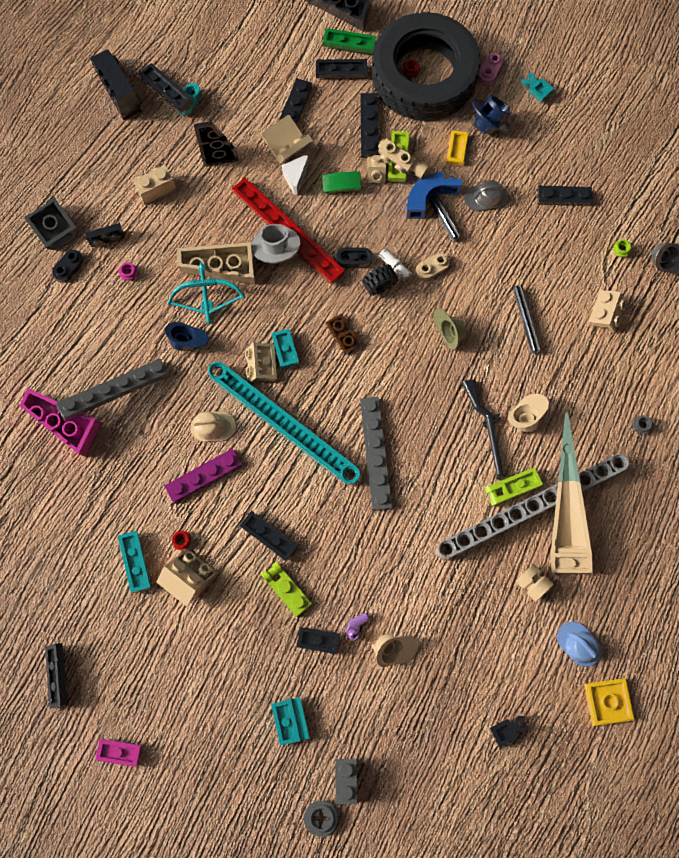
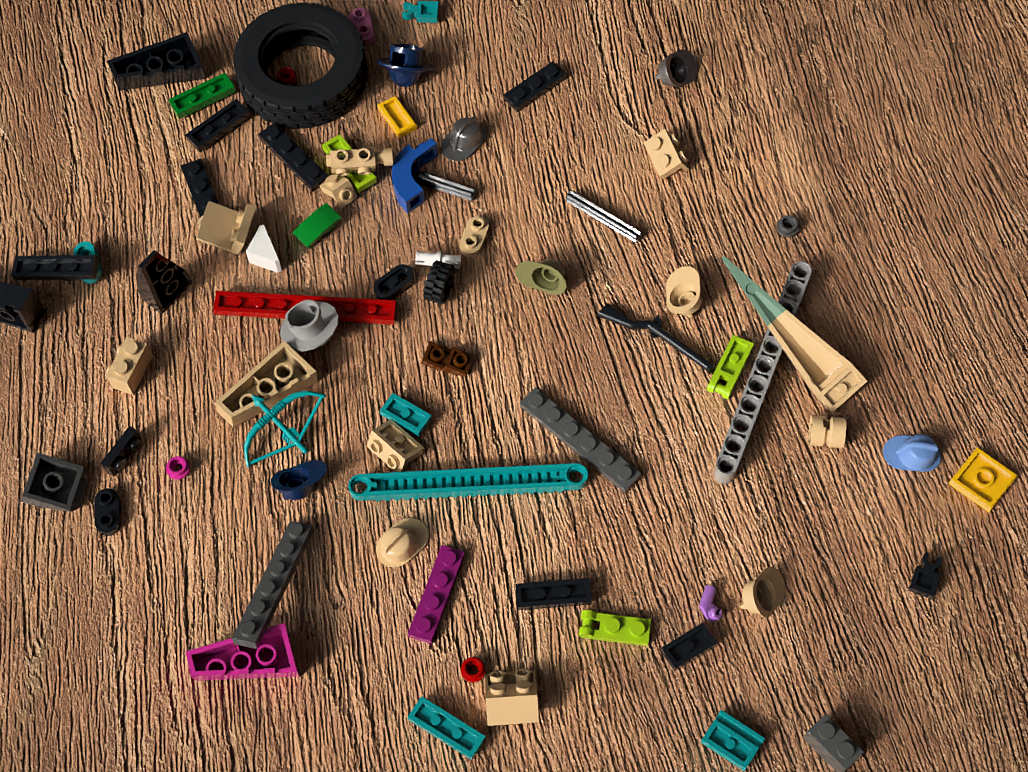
camera: 40 degrees left, 10 degrees down
lime plate [613,239,632,257] -> none

